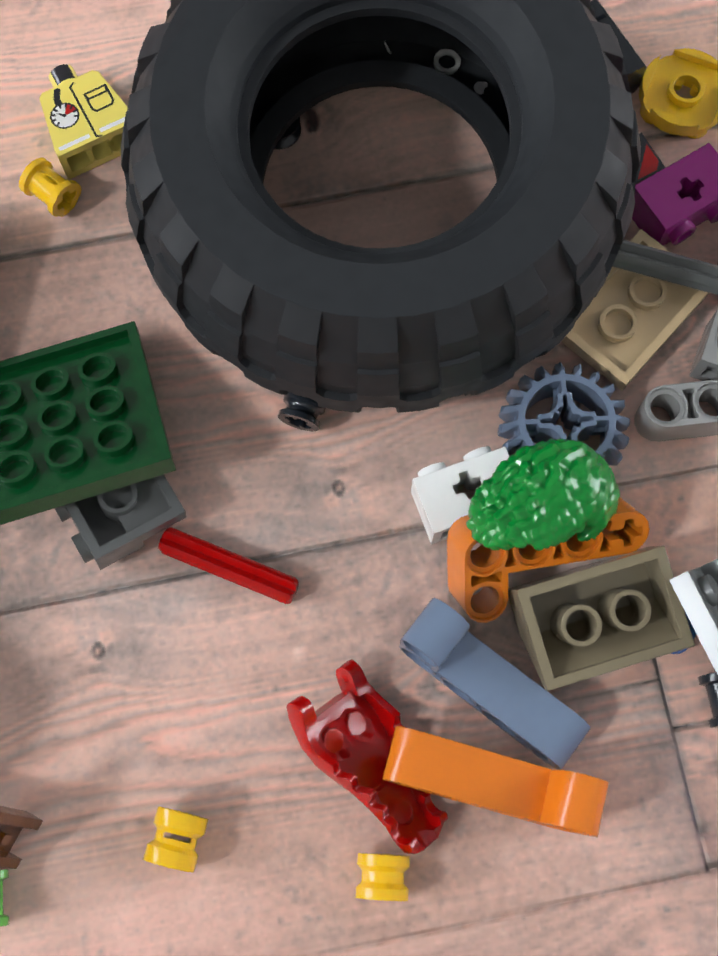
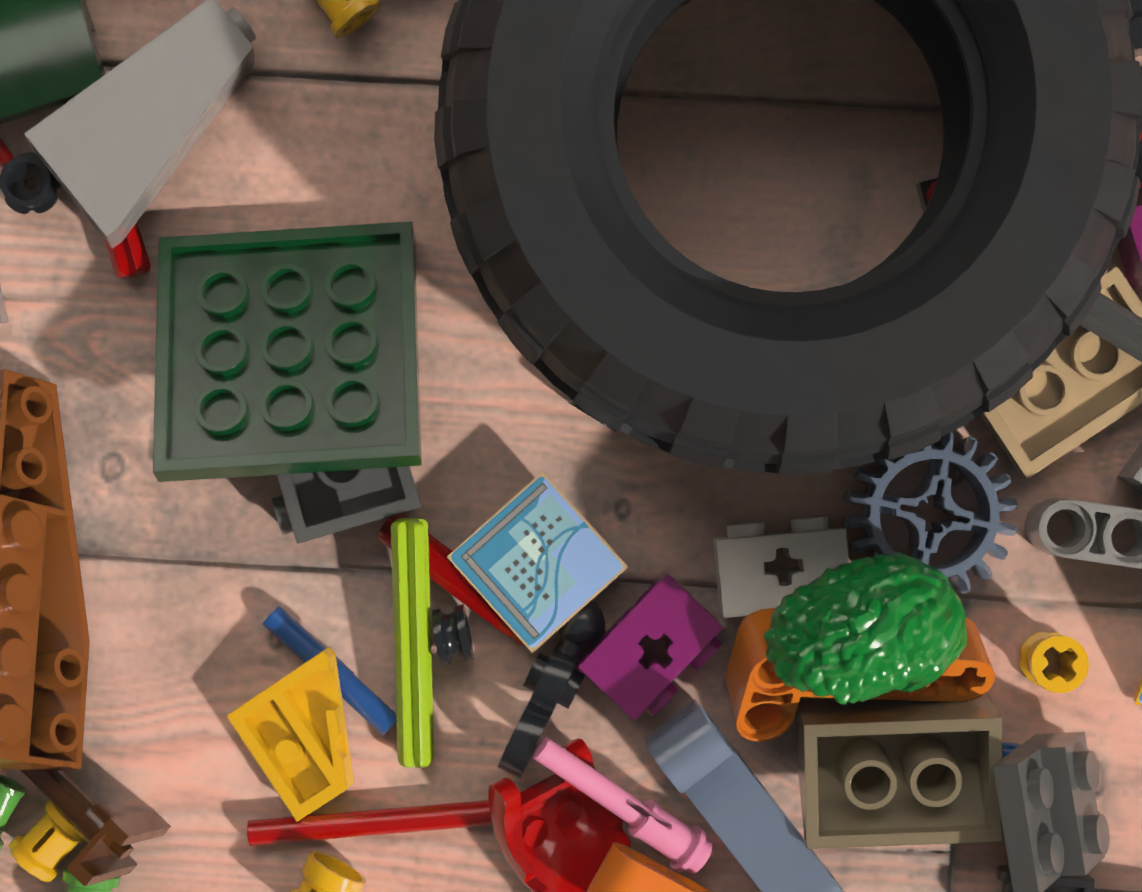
camera: 15 degrees right, 15 degrees up
none -> yellow wing [227,646,354,822]
none -> red bar [247,800,493,846]
none -> blue piece [262,606,396,736]
none -> lime axle [391,517,434,768]
none -> black bush [432,604,474,666]
none -> piece [447,471,628,653]
none -> black piece [498,600,606,779]
none -> bright pink pin [532,737,712,874]
none -> magenta brick [578,570,724,721]
none -> yellow bush [1018,631,1089,693]

